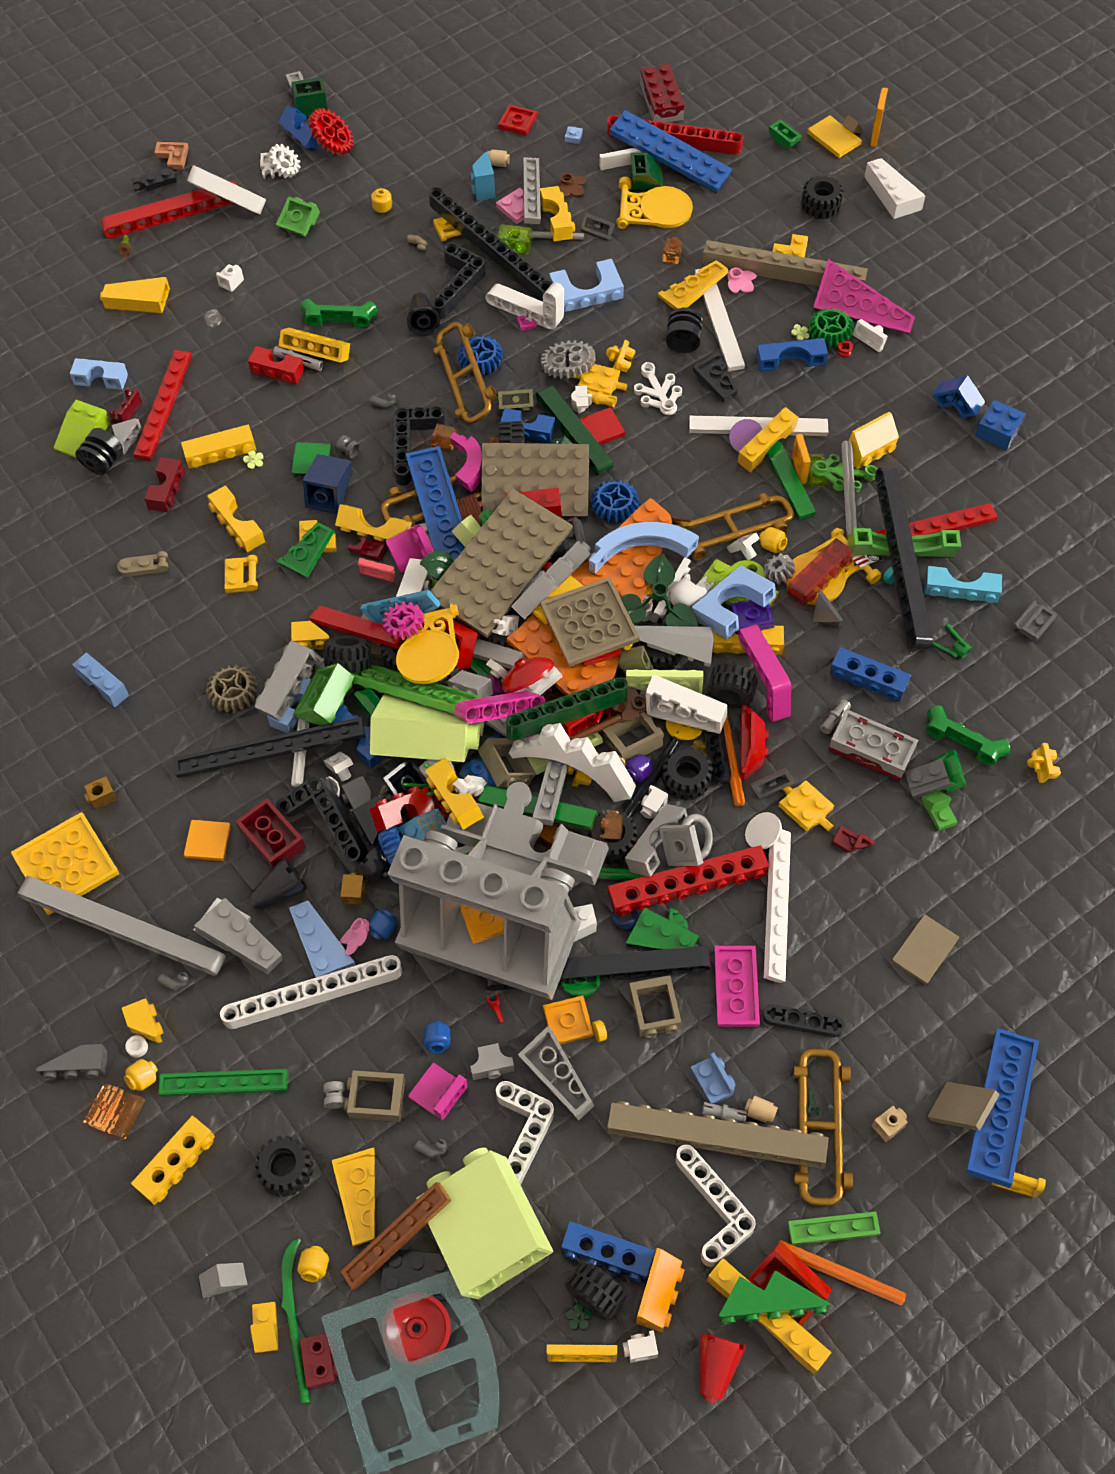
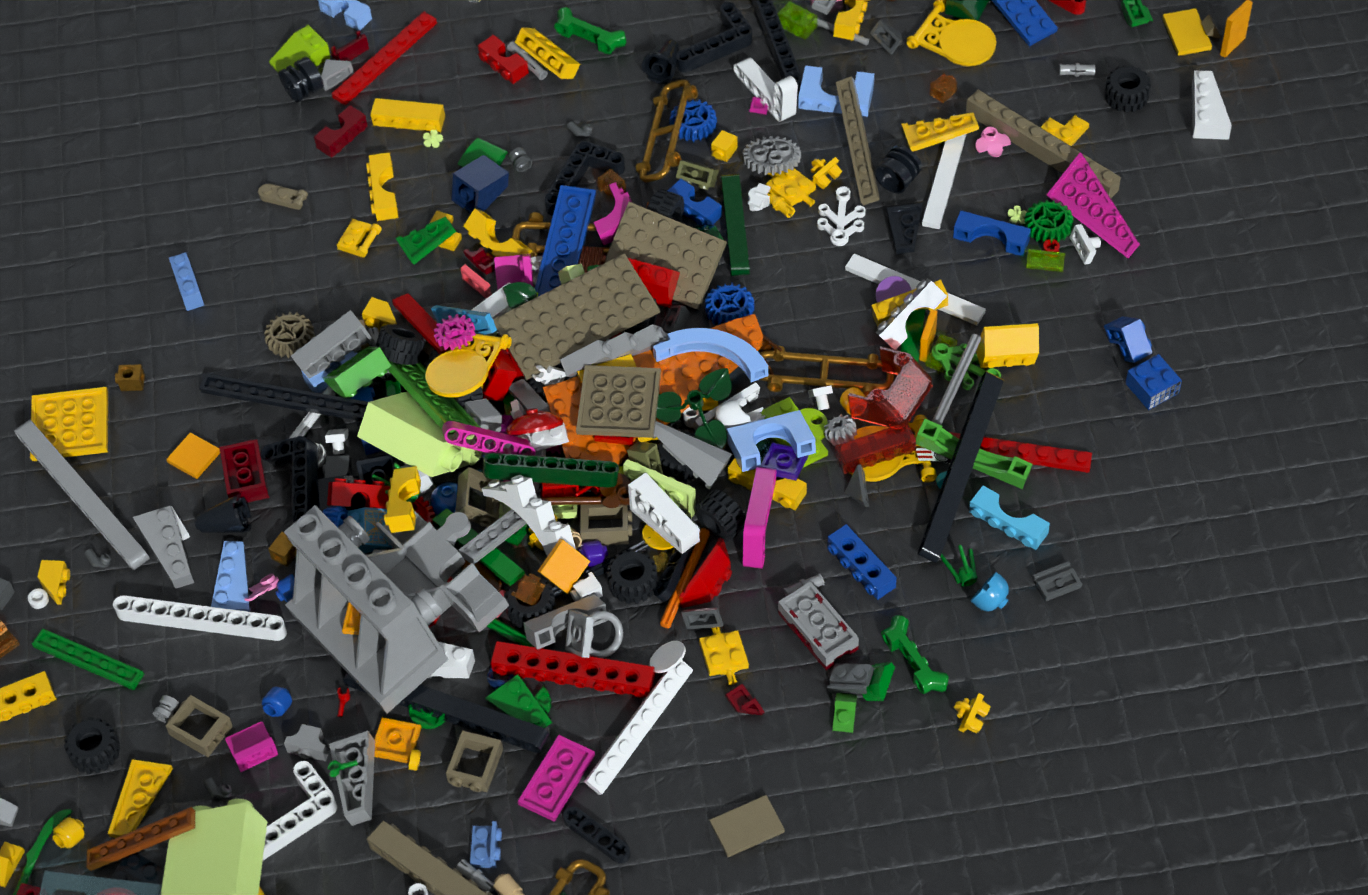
camera: 30 degrees right, 5 degrees down
yellow head [124,1059,157,1091] -> none
white hinge [453,775,487,797] -> none
red tile [580,407,625,445] -> none
none -> green hand [328,760,358,777]
none -> light orange tile [538,539,590,594]
none -> yellow brick [711,130,738,162]
none -> dark tan plate [836,76,880,206]
none -> clear red windscreen [848,347,932,429]
none -> arch [876,278,947,350]
none -> dark azure cylinder [971,572,1009,612]
none -> clear neon green plate [1026,249,1065,272]
none -> light grey pin [1059,63,1095,77]

